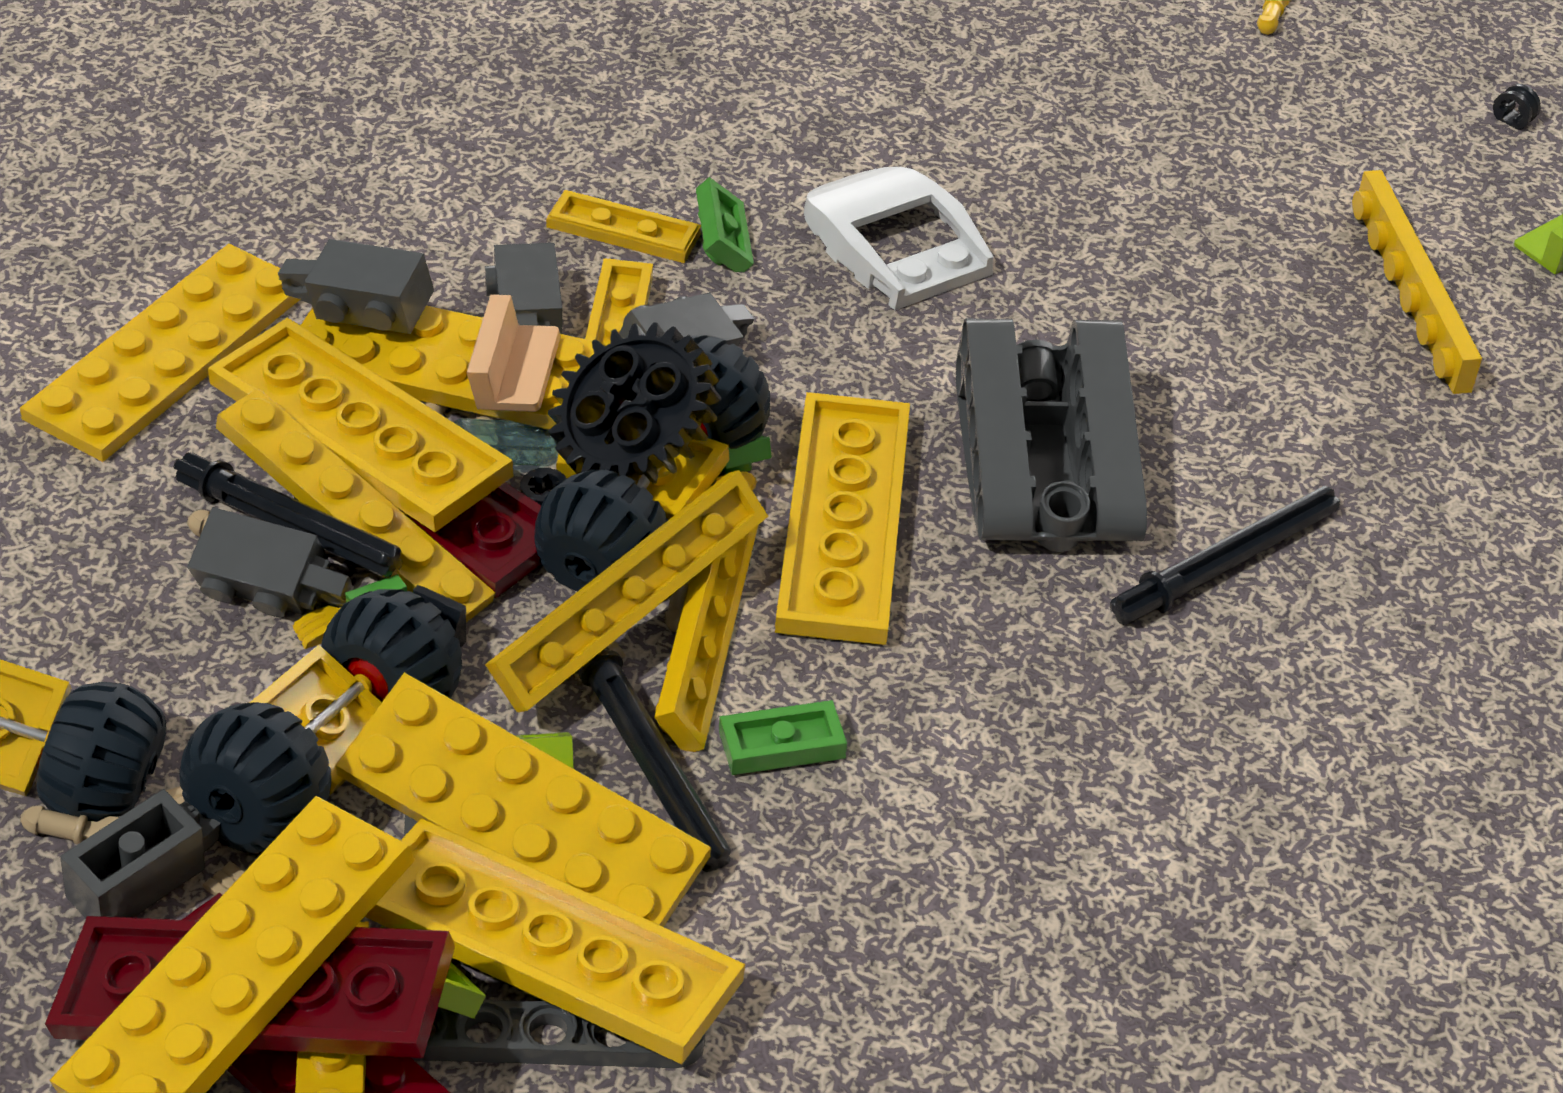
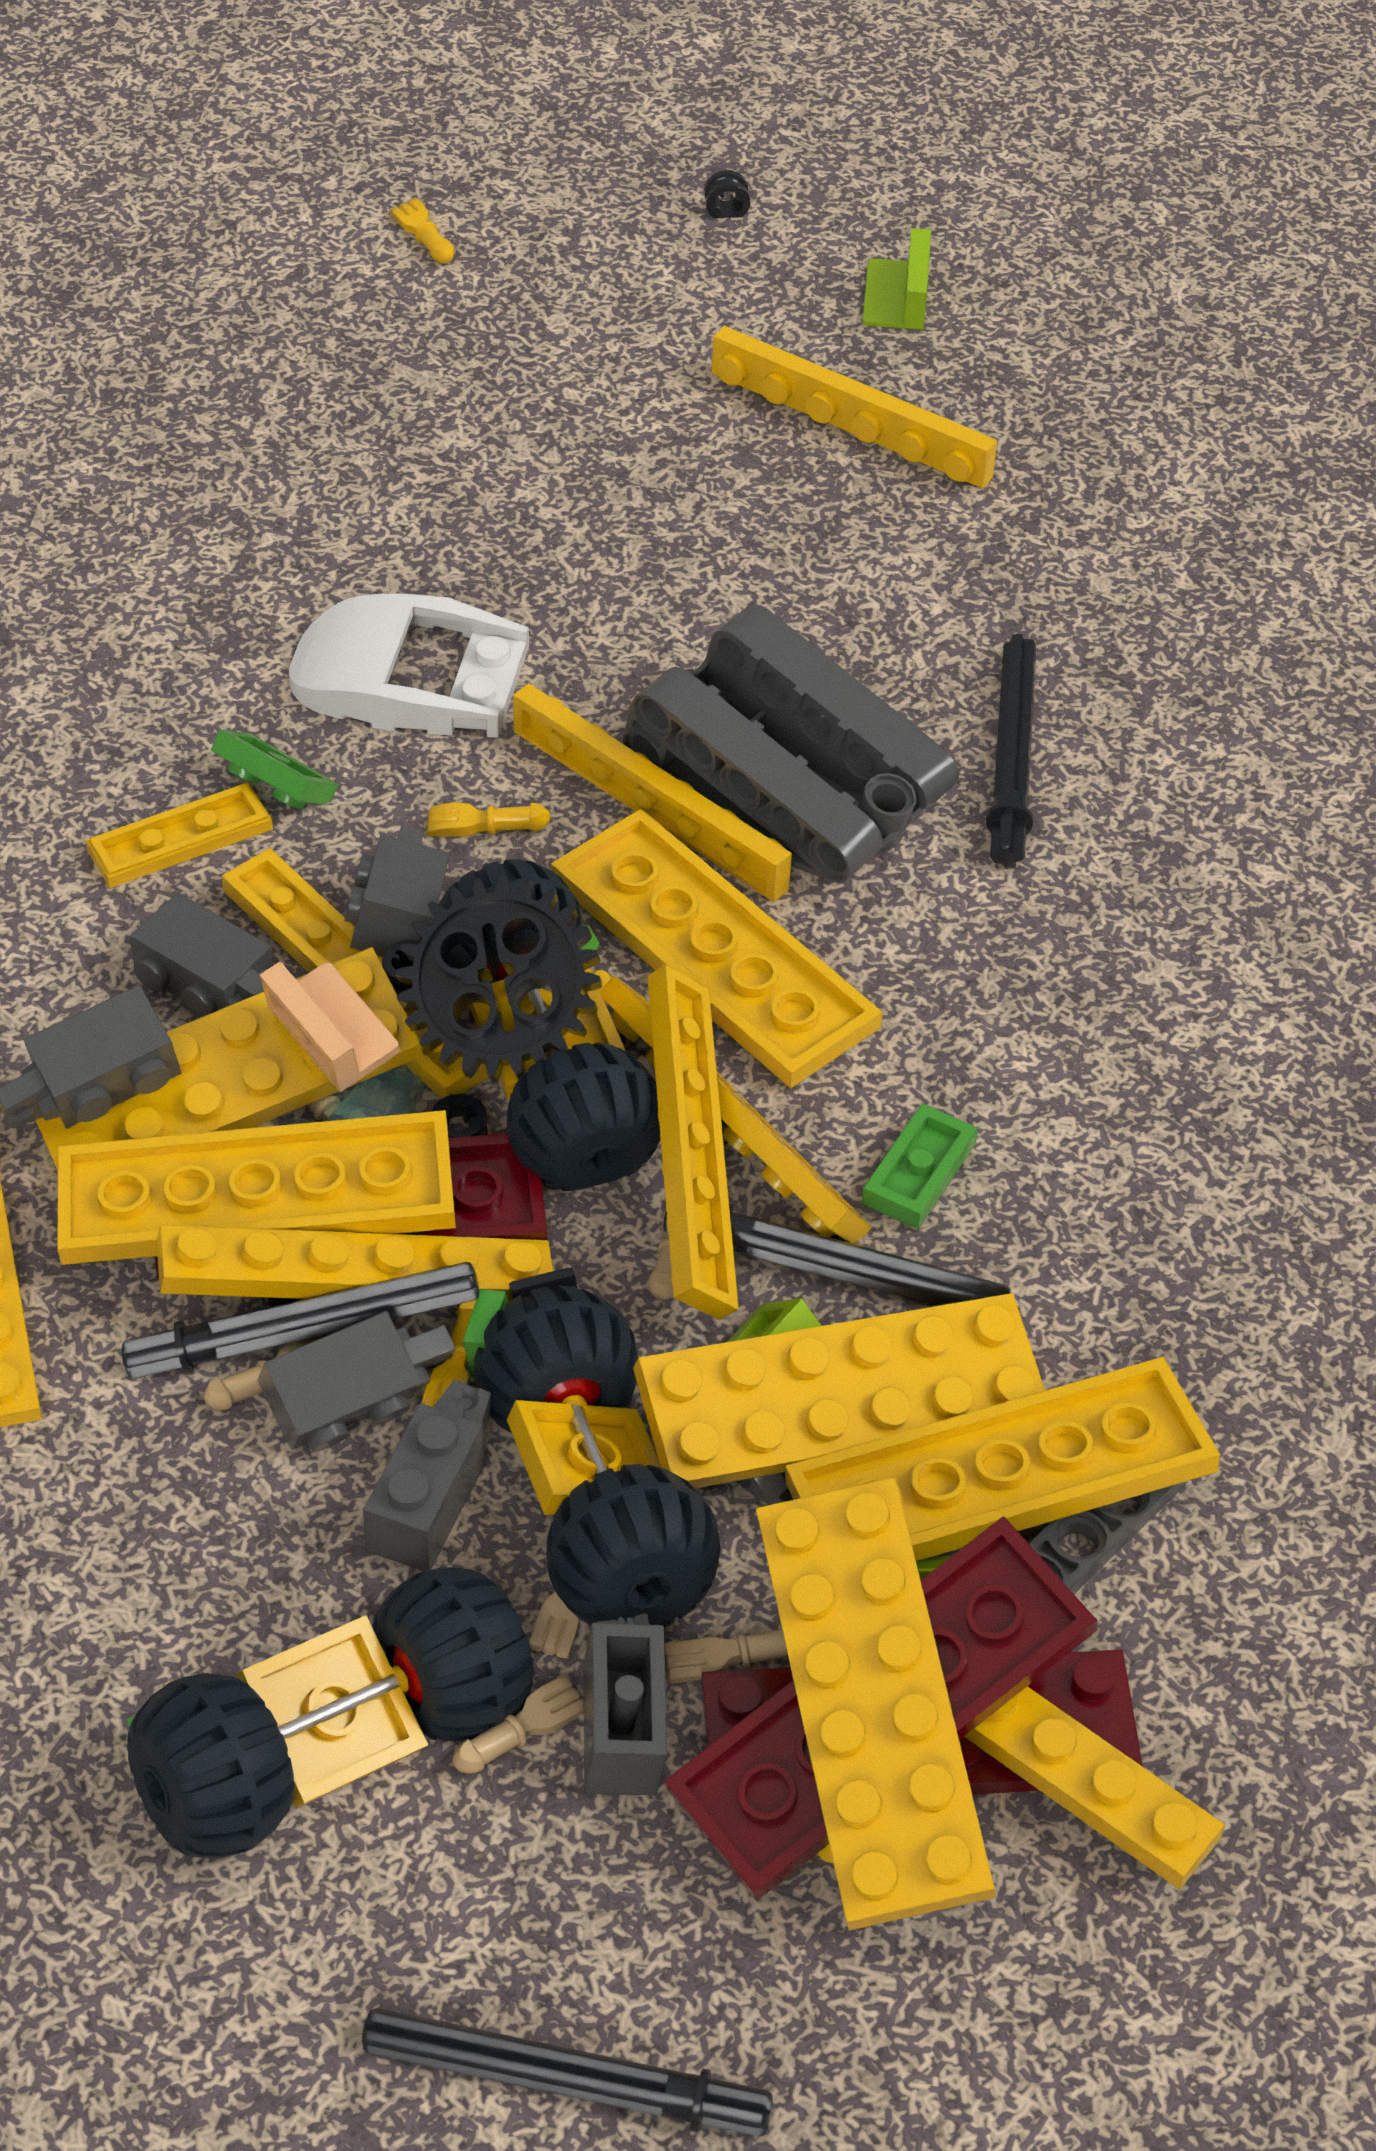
camera: 45 degrees left, 5 degrees up
none -> dark grey hinge [363,1380,491,1571]
none -> yellow piece [426,802,551,837]
none -> yellow plate [513,683,792,902]

